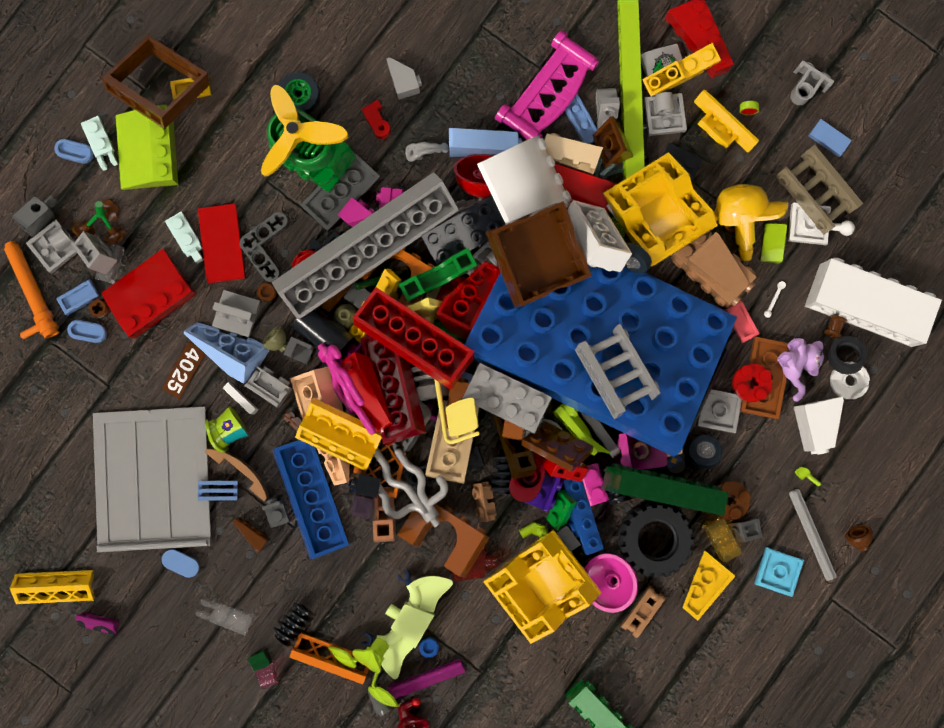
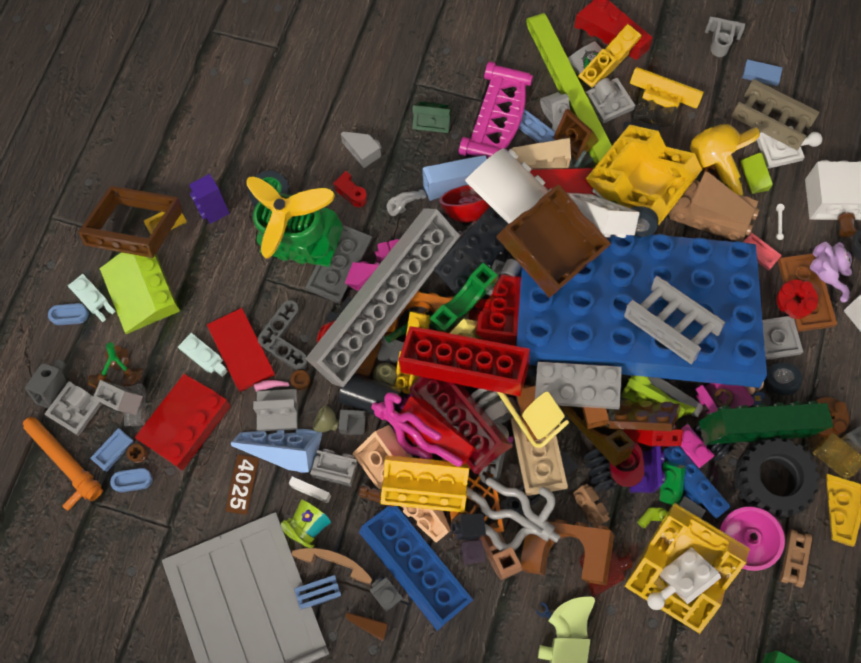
camera: 15 degrees left, 15 degrees down
lime tile [740,101,759,115] -> none
none -> dark purple wedge [189,174,230,224]
none -> bright pink helmet [254,380,289,392]
none -> dark green bracket [412,101,453,133]
none -> white plate [647,547,721,610]

